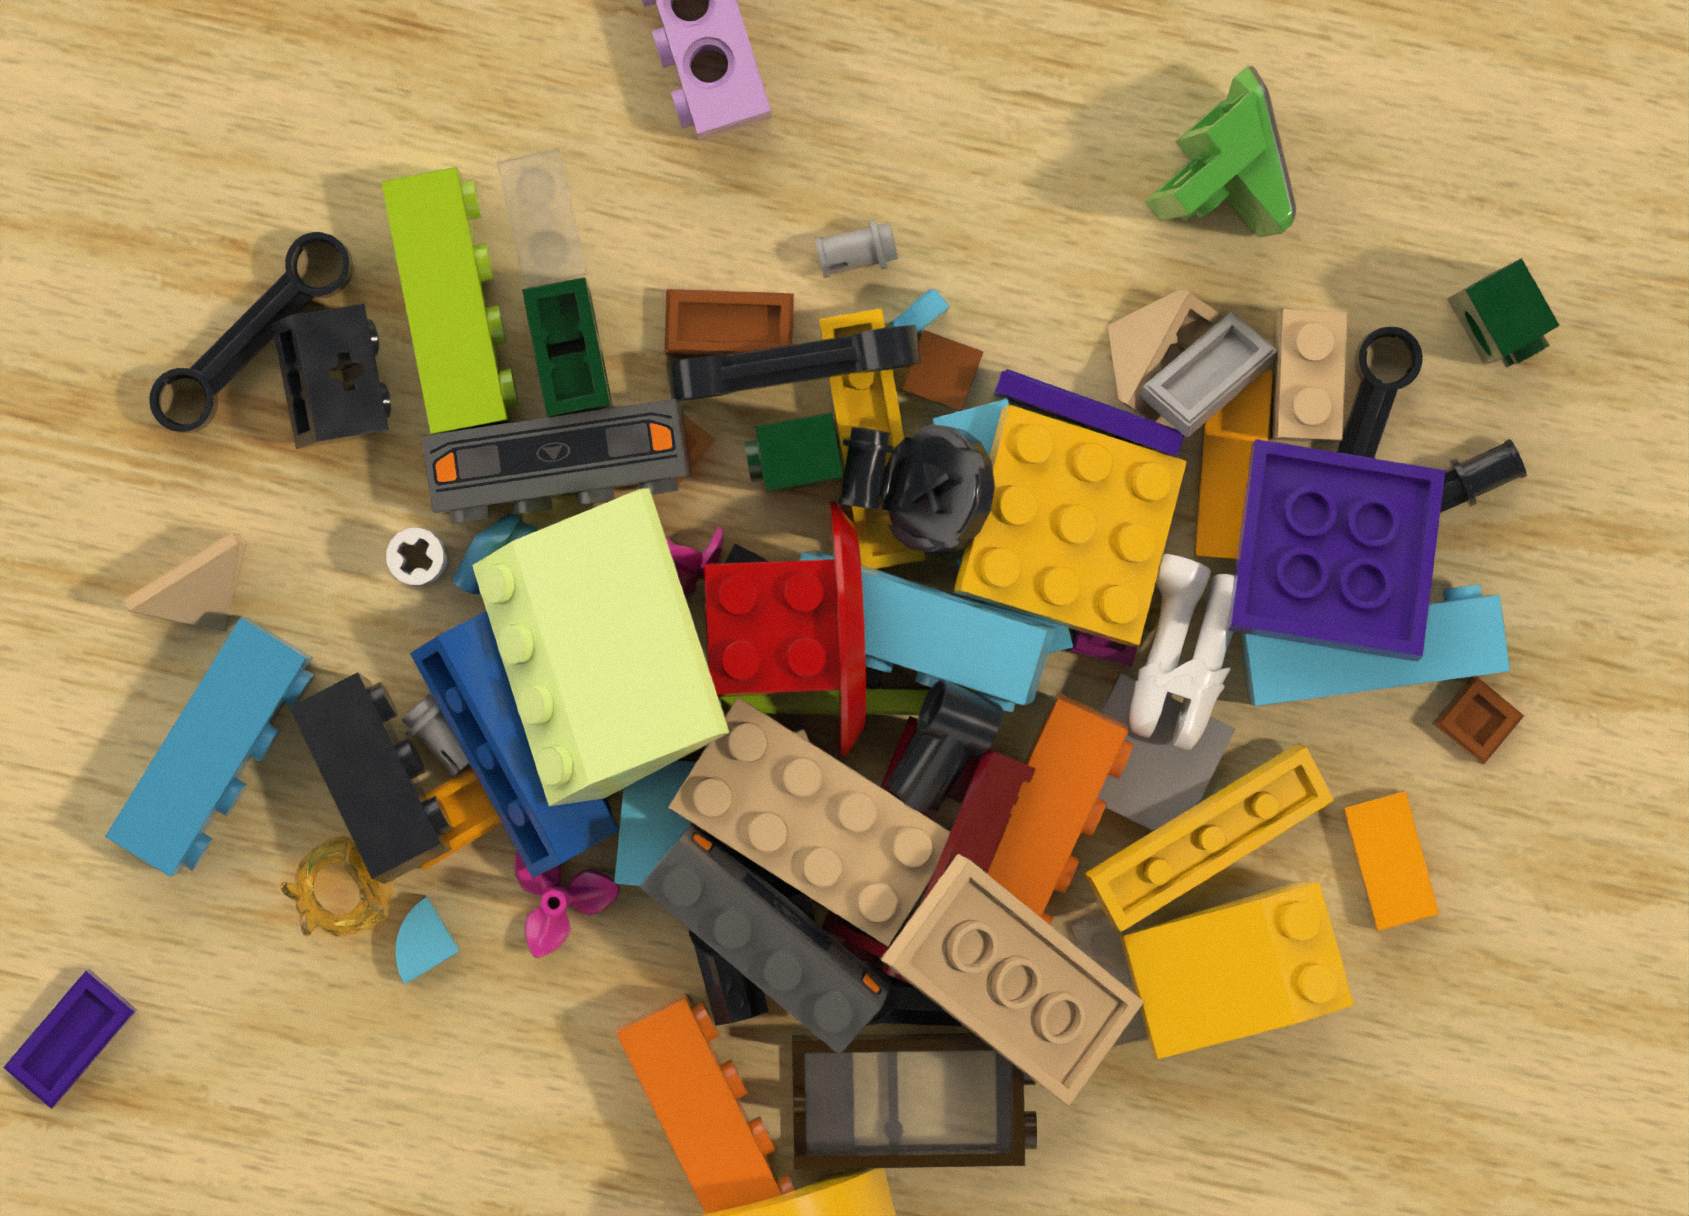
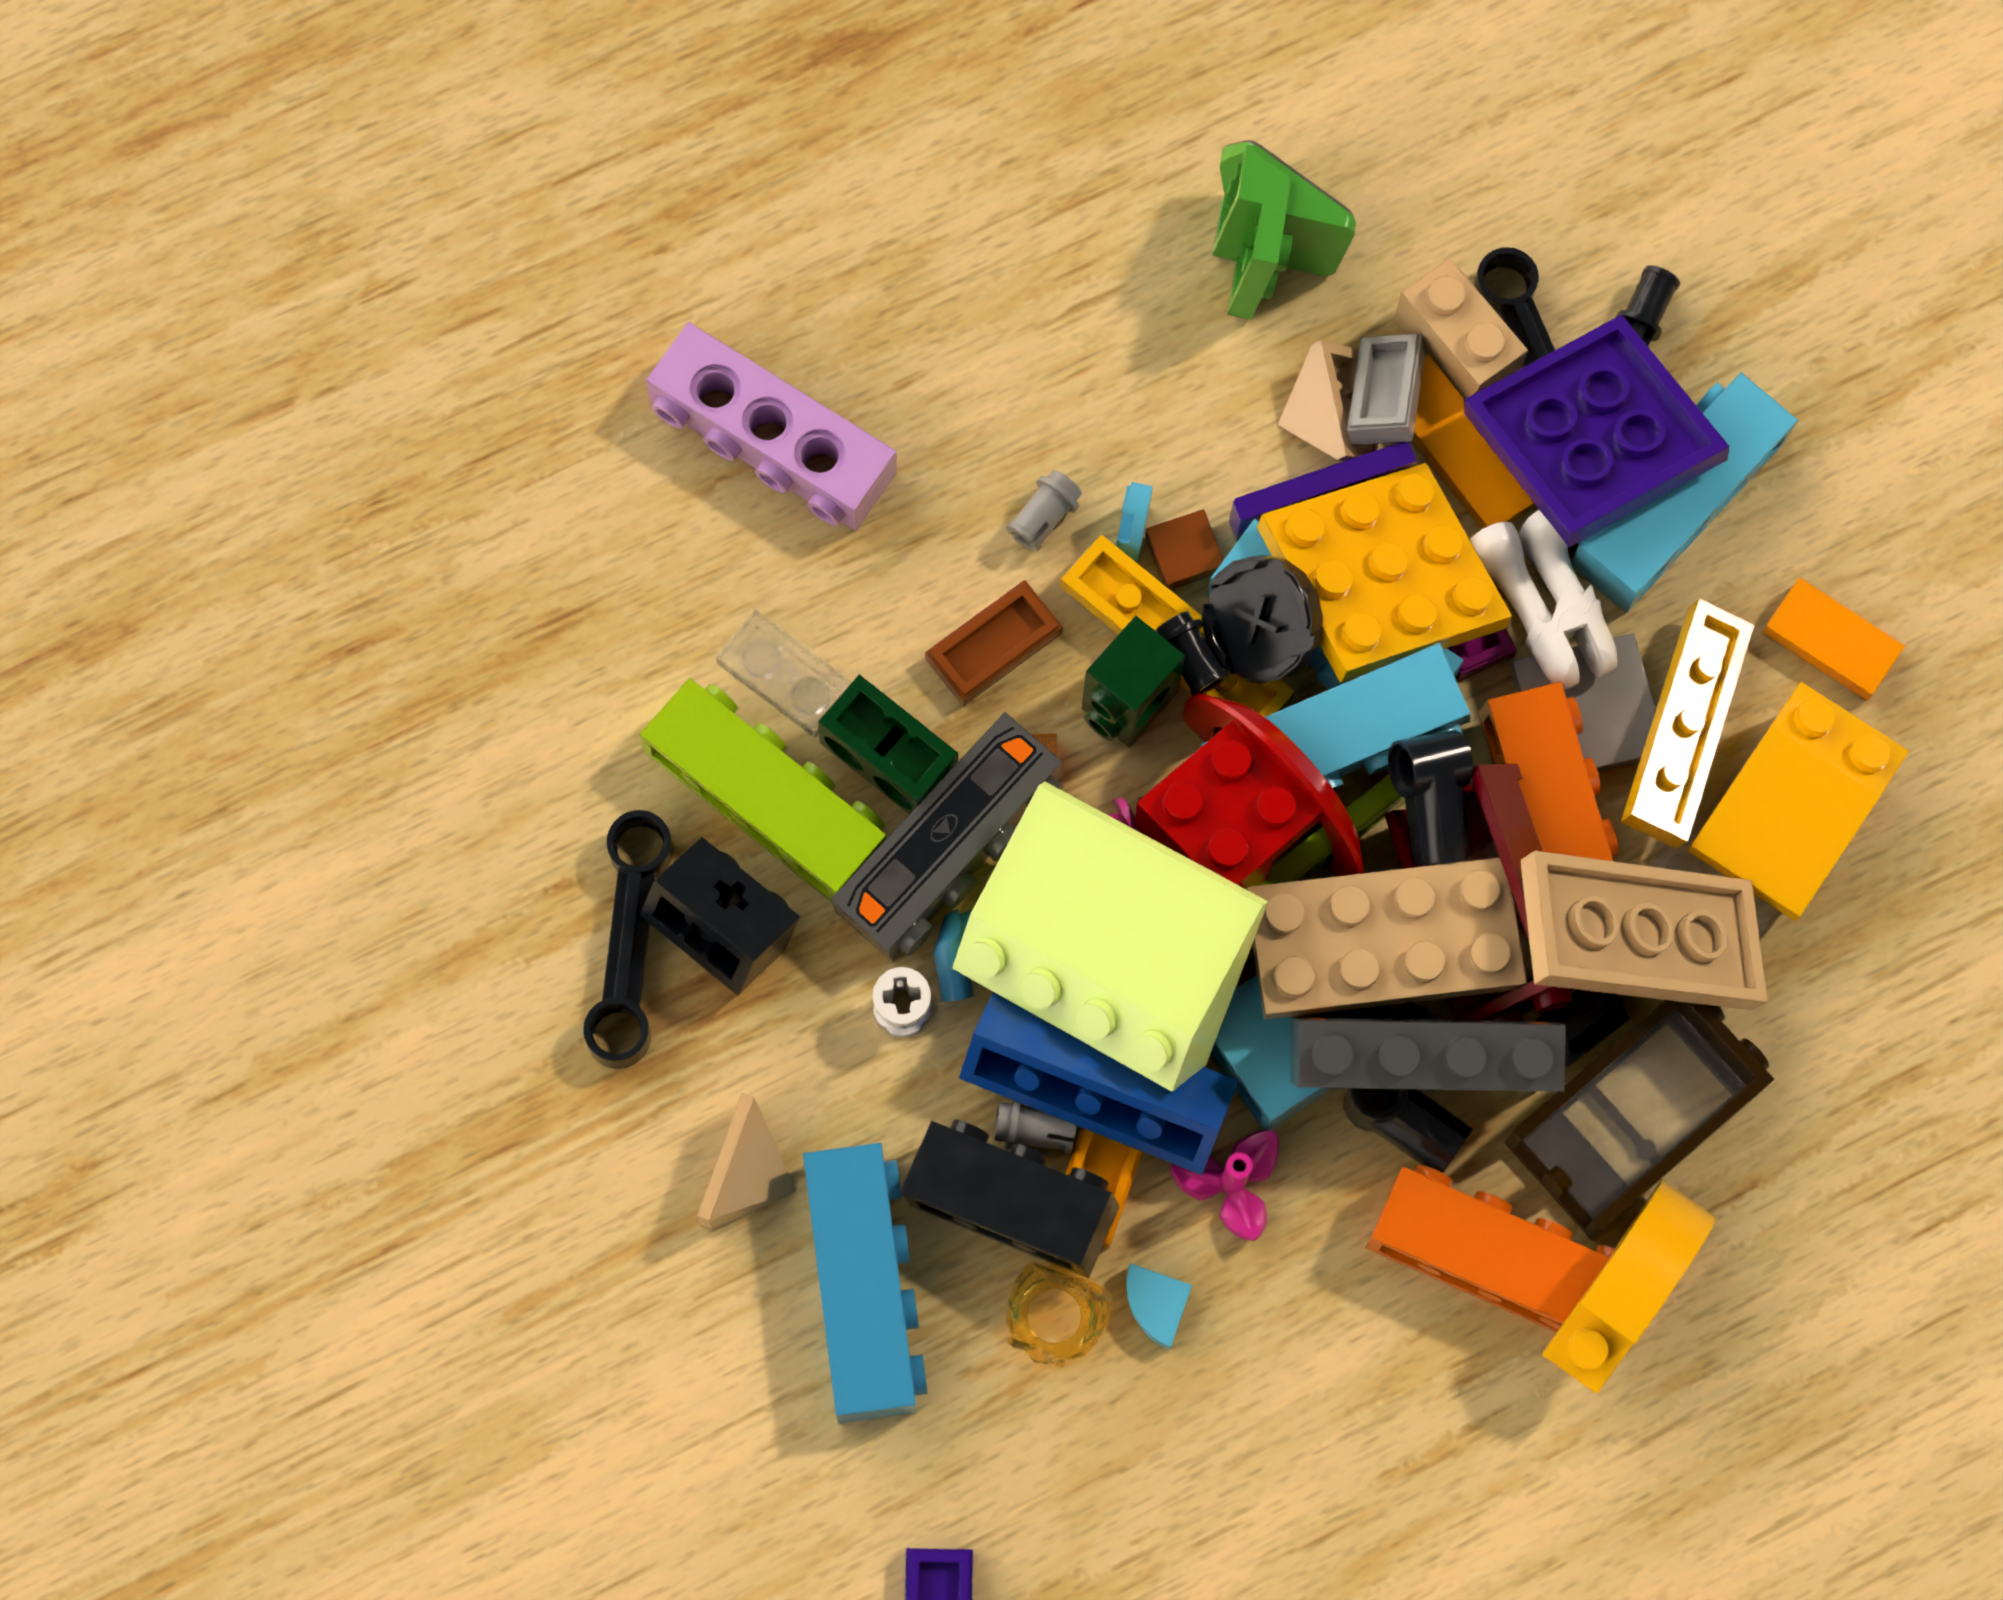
camera: 45 degrees left, 15 degrees down
black piece [666,325,921,401] -> none
dark orange tile [1432,676,1524,765] -> none
dark green brick [1447,258,1560,368] -> none

